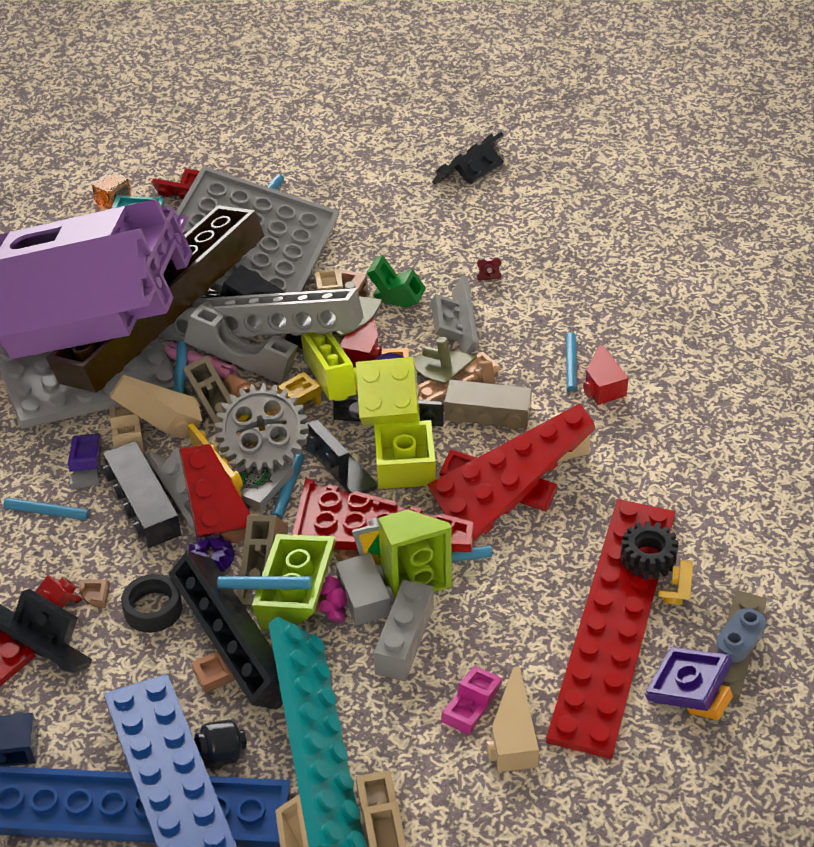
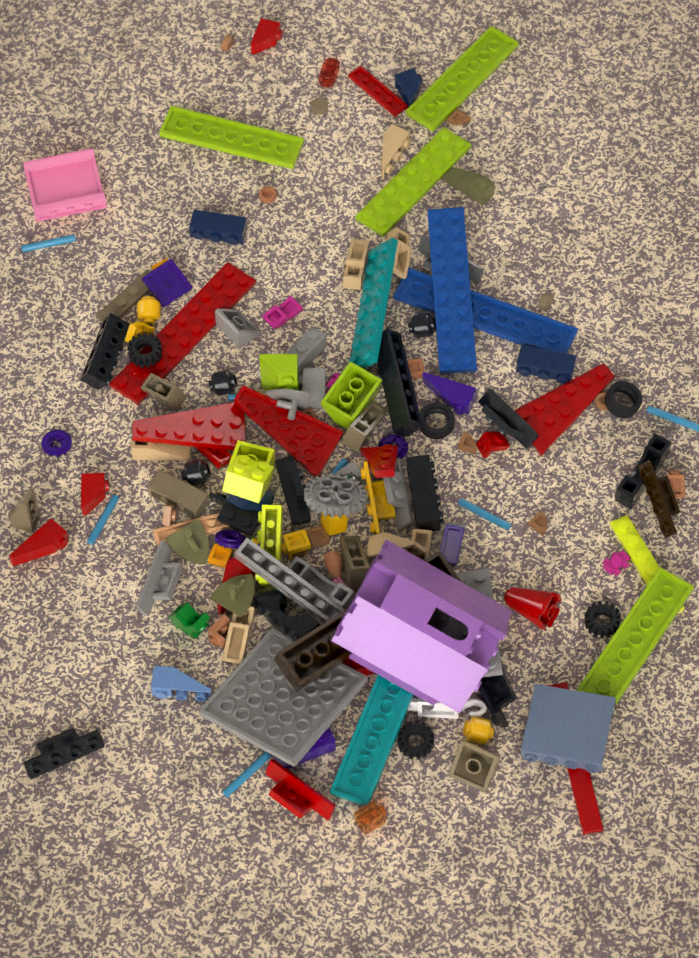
camera: 160 degrees left, 15 degrees up
dark azure bar [217,576,312,589] -> none
dark red plate [477,257,502,280] -> none
tan slope [486,667,539,773] -> none
sand blue plate [715,608,766,663] -> none
none -> dark tan slope [9,488,41,533]
none -> red slope [9,518,69,566]
none -> dark purple gear [41,430,72,458]
none -> black brick [80,313,130,389]
none -> yellow head [137,296,161,325]
none -> dark tan slope [141,373,187,412]
none -> medium blue slope [151,666,212,702]
none -> black head [181,459,211,486]
none -> dark blue brick [189,210,247,245]
none -> black head [208,370,238,396]
none -> light grey slope [215,309,261,348]
none -> dark purple slope [422,372,477,415]

